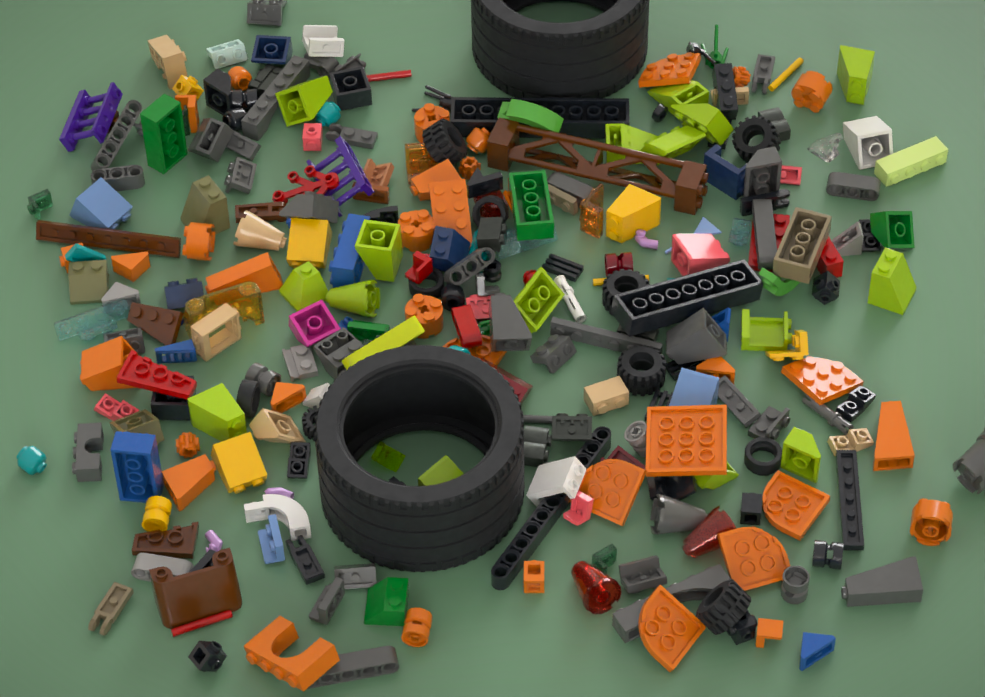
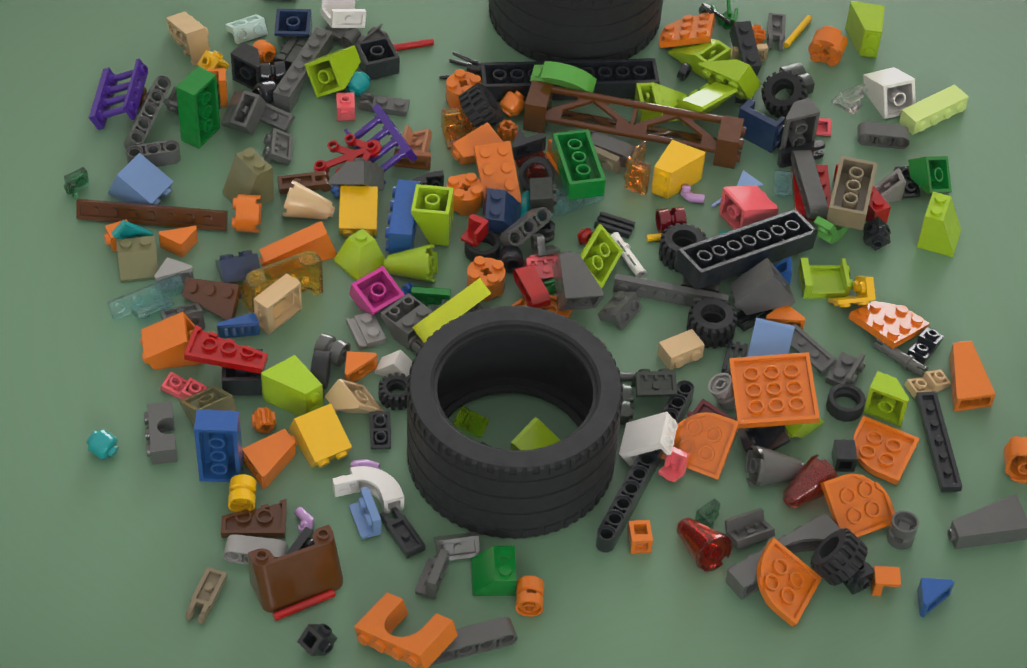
camera: 10 degrees left, 0 degrees up
black wheel [812,540,844,570] -> none

